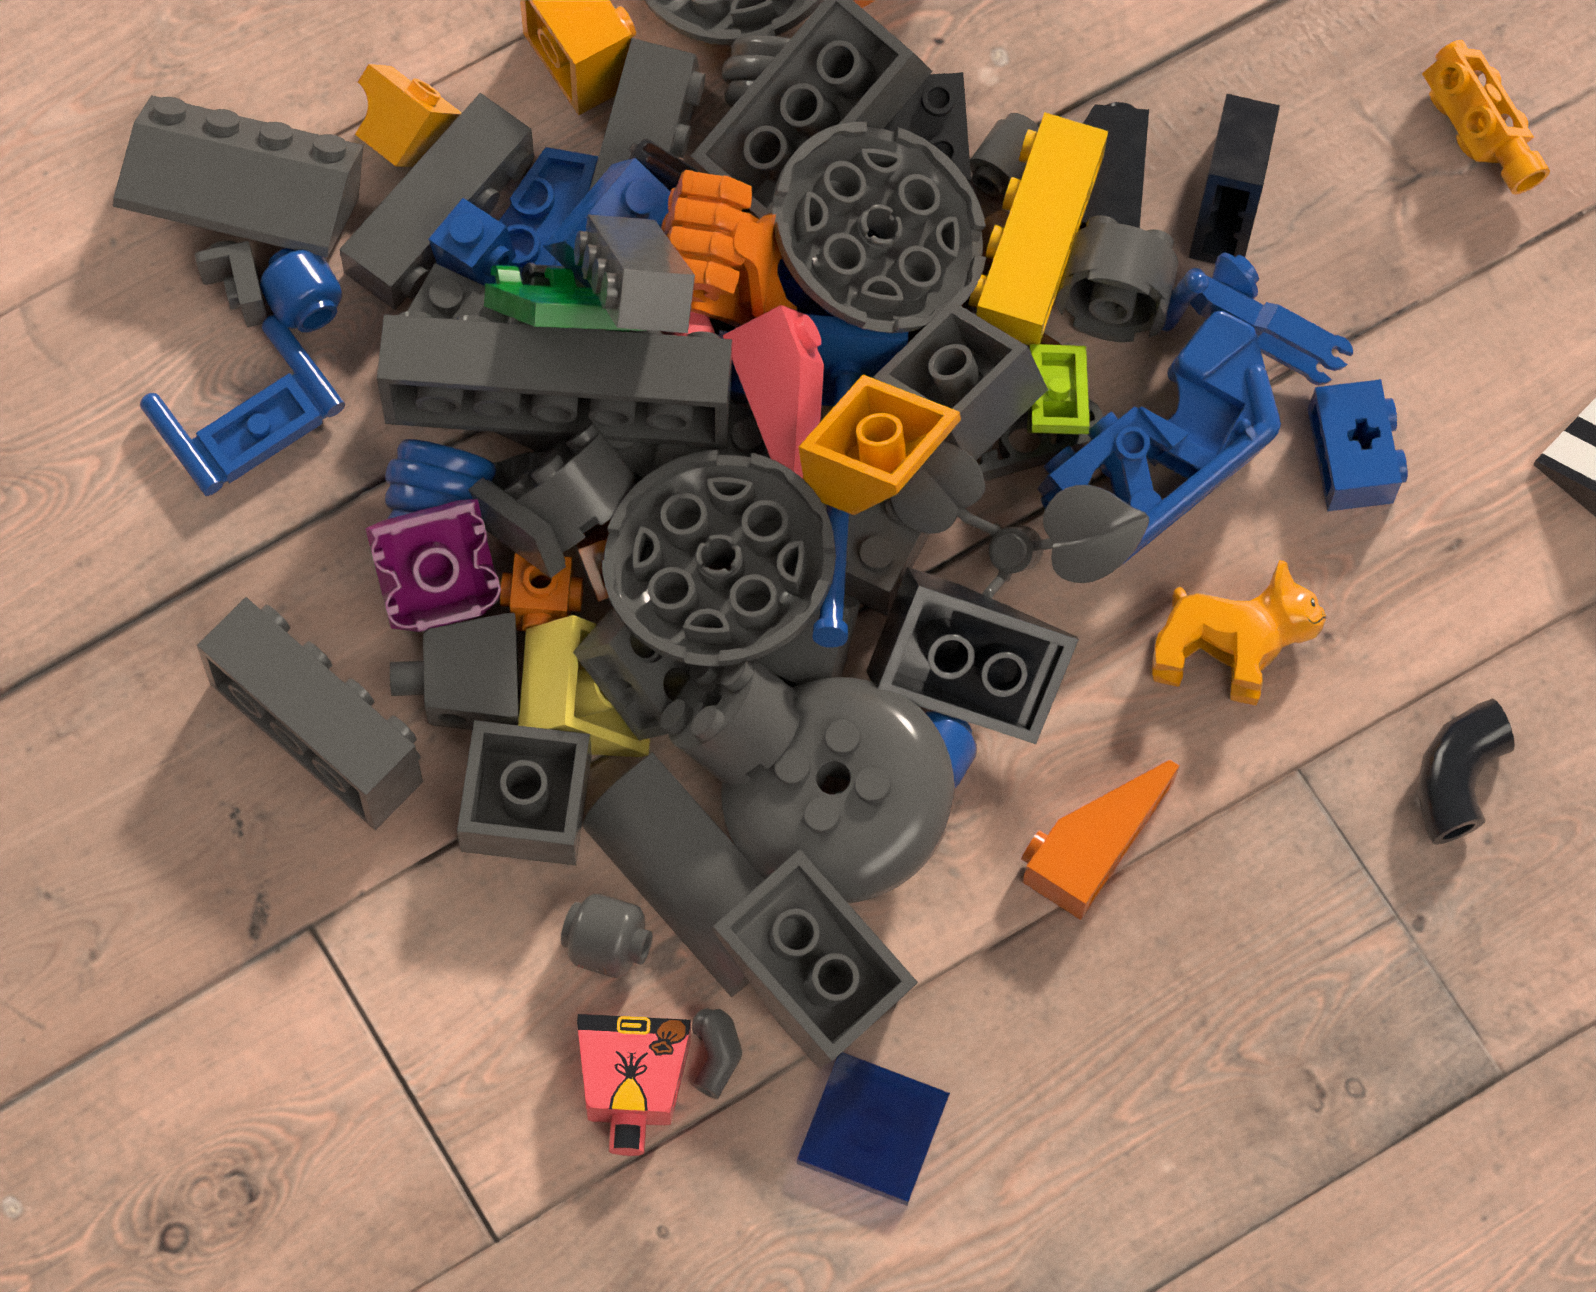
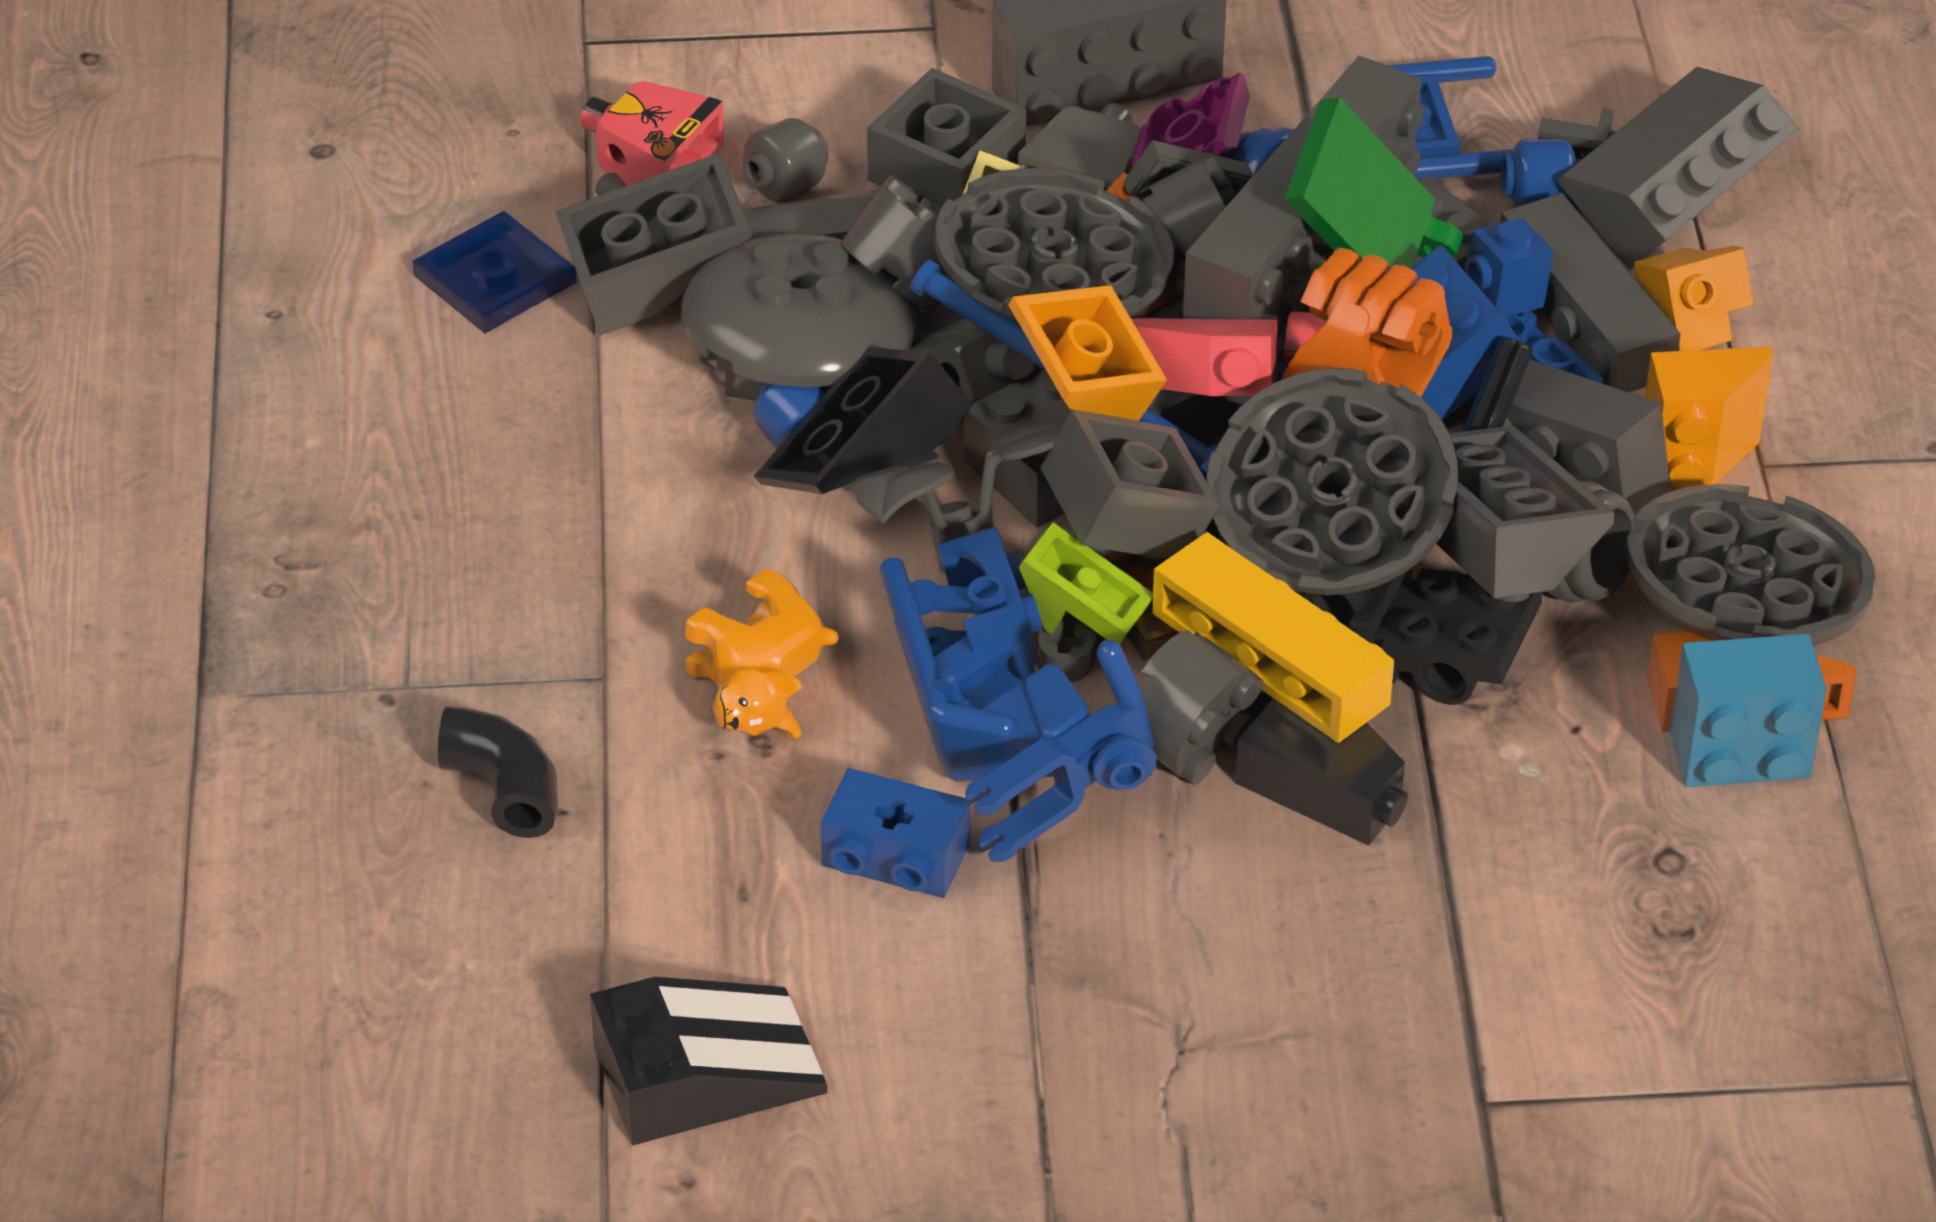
camera: 120 degrees right, 25 degrees down
dark grey brick [574,214,695,333] -> none
dark grey brick [970,113,1039,196] -> none
orange slope [1021,760,1180,920] -> none
black slope [1188,94,1280,264] -> none
light orange brick [1422,40,1550,195] -> none

